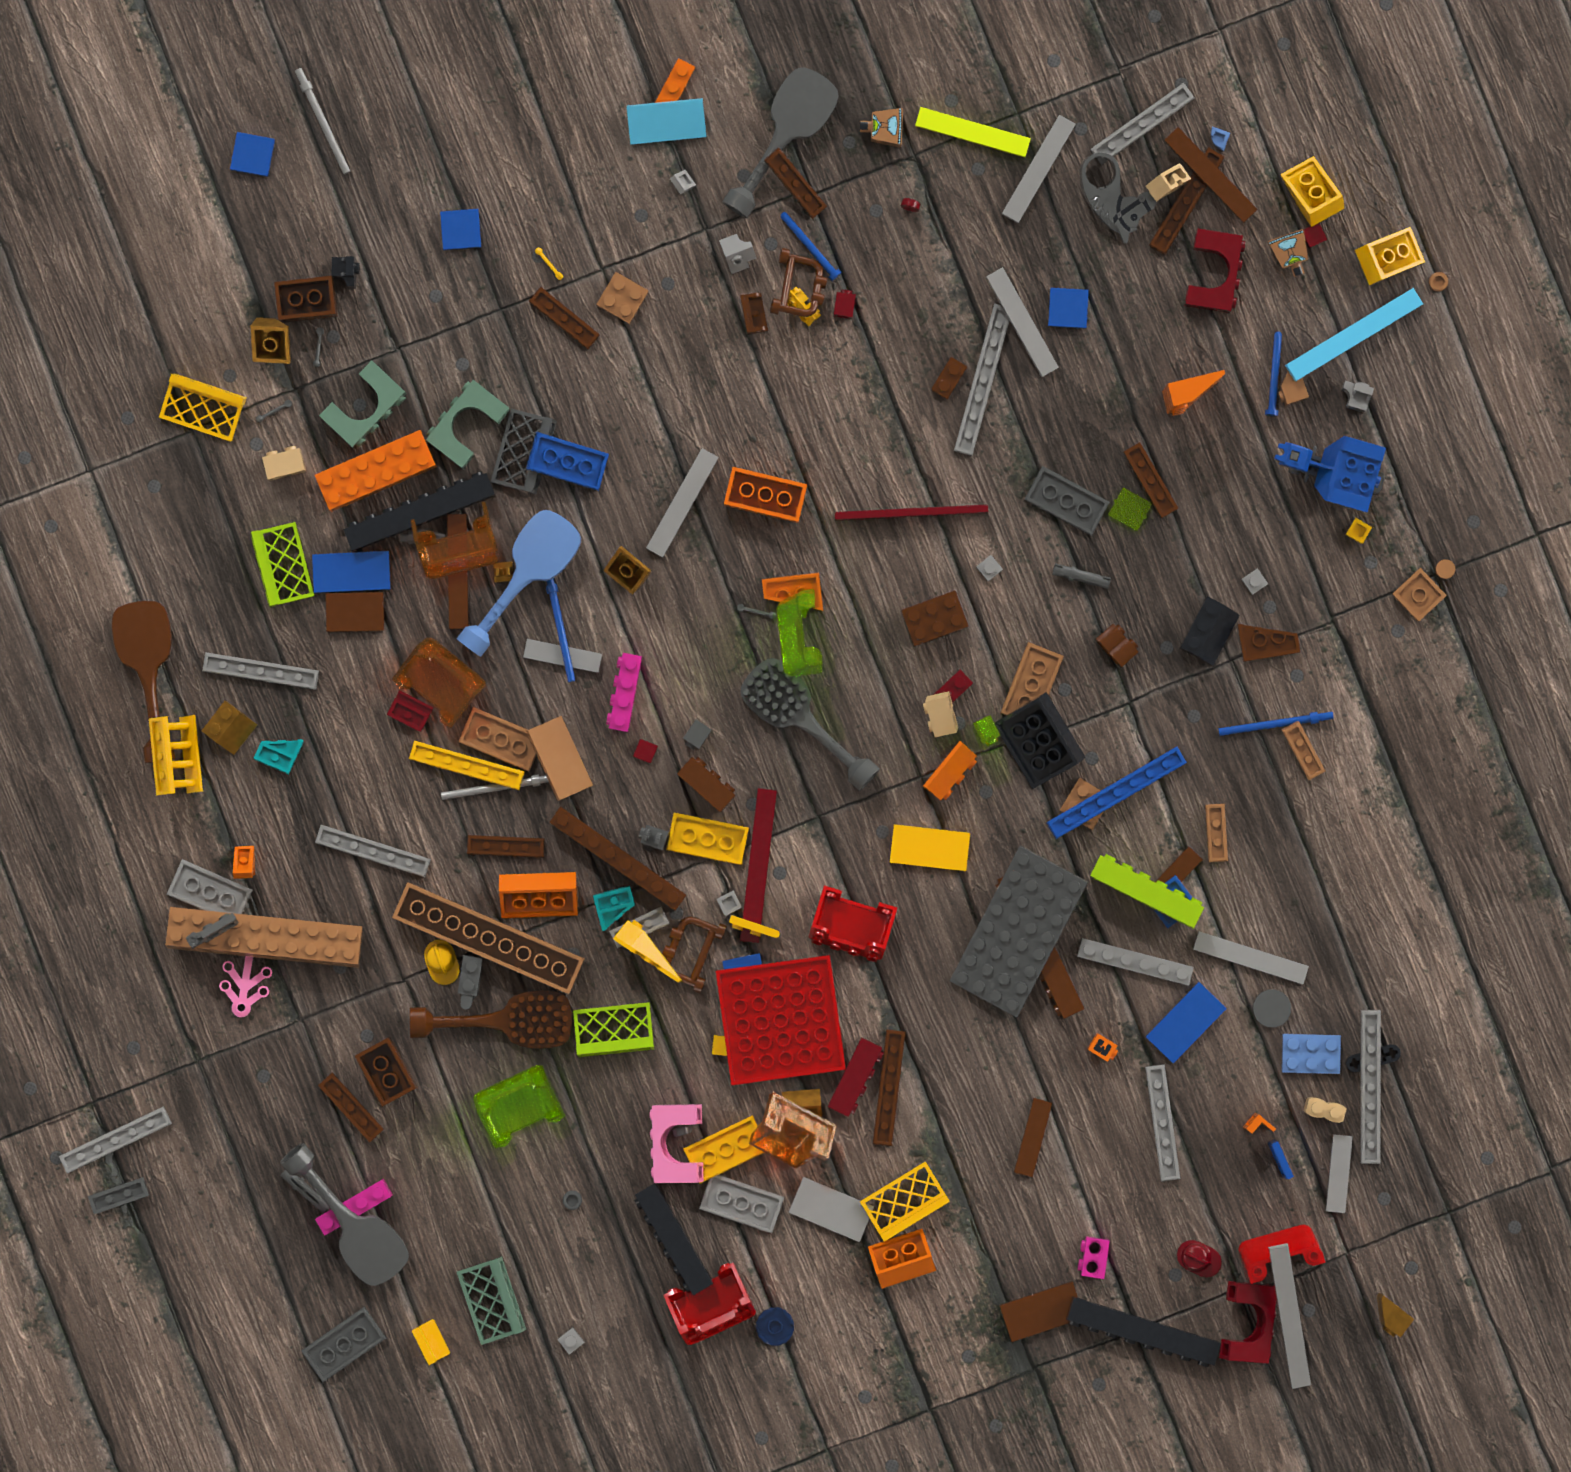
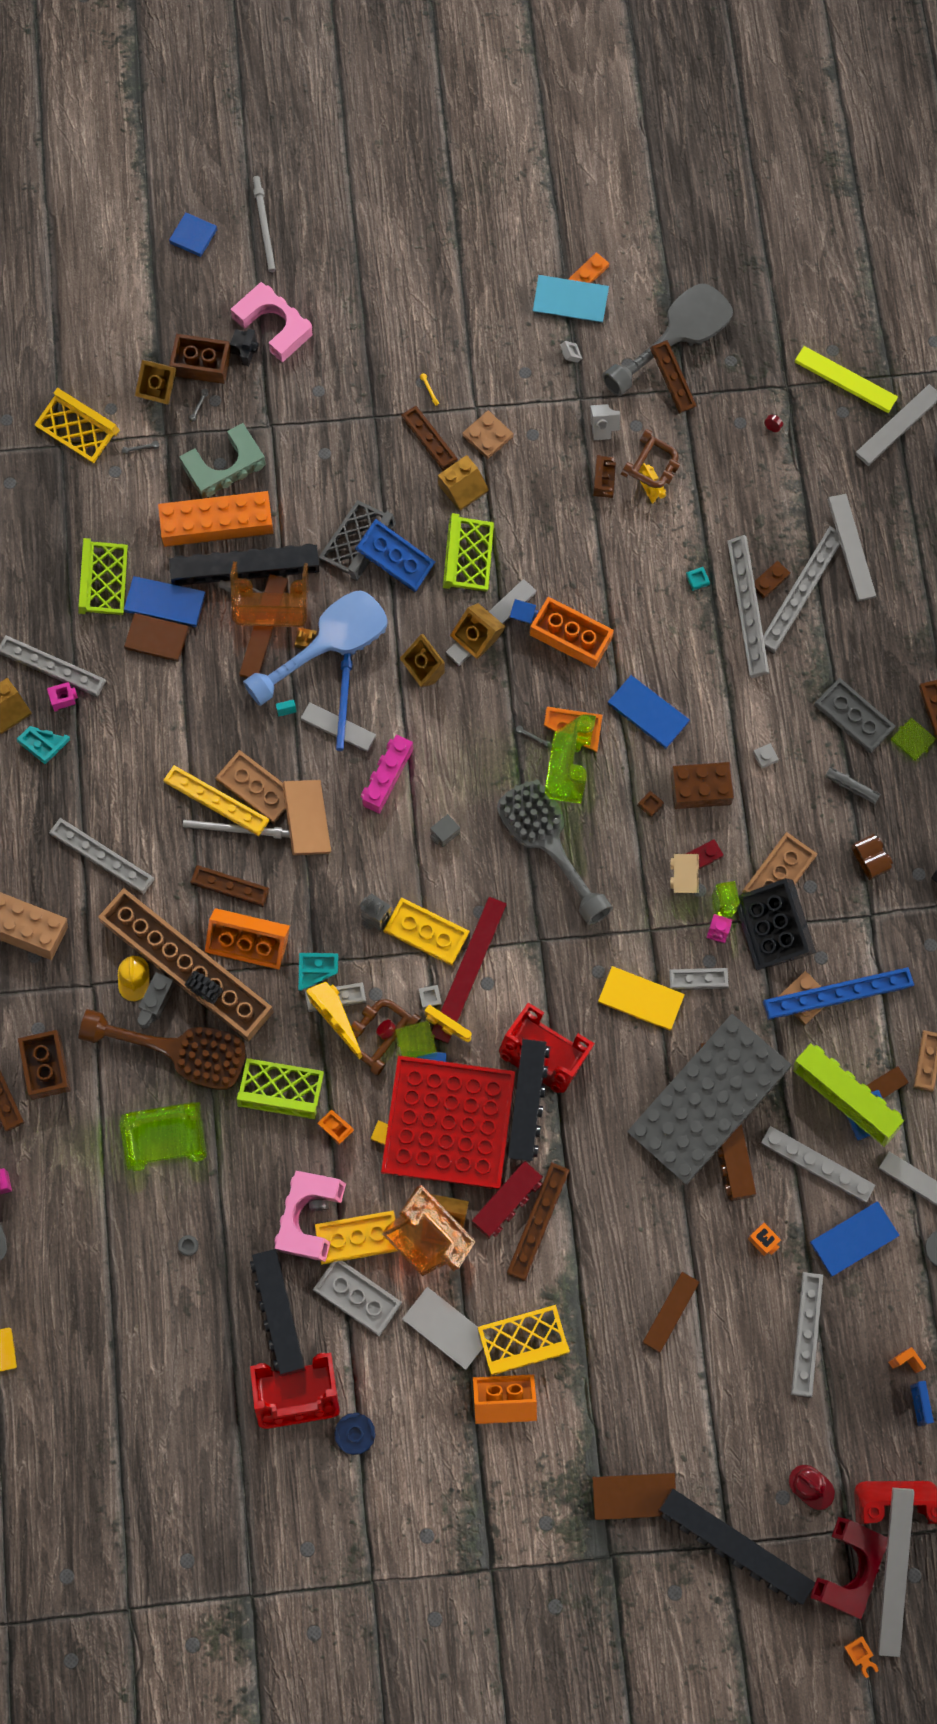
camera: 10 degrees right, 15 degrees down
tan brick [262,446,307,481] -> none
dark red plate [387,690,434,732] -> none
clear orange windscreen [392,637,486,728] -> none
sand green arch [426,380,510,469] -> none
blue tile [440,209,482,250] -> none
sand green fence [457,1256,526,1345] -> none
reddish brown brick [550,807,687,911] -> none
light grey plate [557,1327,585,1355] -> none
dark red tile [633,739,658,764] -> none
reddish brown brick [677,757,736,813] -> none
blue bar [780,212,842,281] -> none
dark red brick [833,289,856,319] -> none
dark red tile [835,504,988,521] -> none
medium nougat torso [860,108,903,147] -> none
orange slope [922,741,977,801] -> none
blue tile [1048,288,1089,329] -> none
dark pink brick [1077,1236,1110,1279] -> none
none -> dark pink brick [47,682,78,712]
none -> black tyre [185,971,223,1004]
none -> bright pink arch [231,282,313,362]
none -> teal tile [276,700,297,717]
none -> orange slope [317,1110,354,1146]
none -> dark red tile [376,1019,396,1039]
none -> clear neon green piece [395,1021,437,1058]
none -> pearl gold slope [438,455,489,511]
none -> lime fence [443,513,494,592]
none -> pearl gold slope [450,603,506,659]
none -> blue brick [509,599,539,624]
none -> black brick [509,1039,551,1161]
none -> blue tile [607,675,690,749]
none -> reddish brown tile [637,791,664,818]
none -> light grey tile [669,968,729,990]
none -> teal tile [686,567,710,591]
none -> dark pink brick [706,914,733,943]
none -> light grey tile [728,535,769,678]
none -> orange plate [844,1636,878,1678]

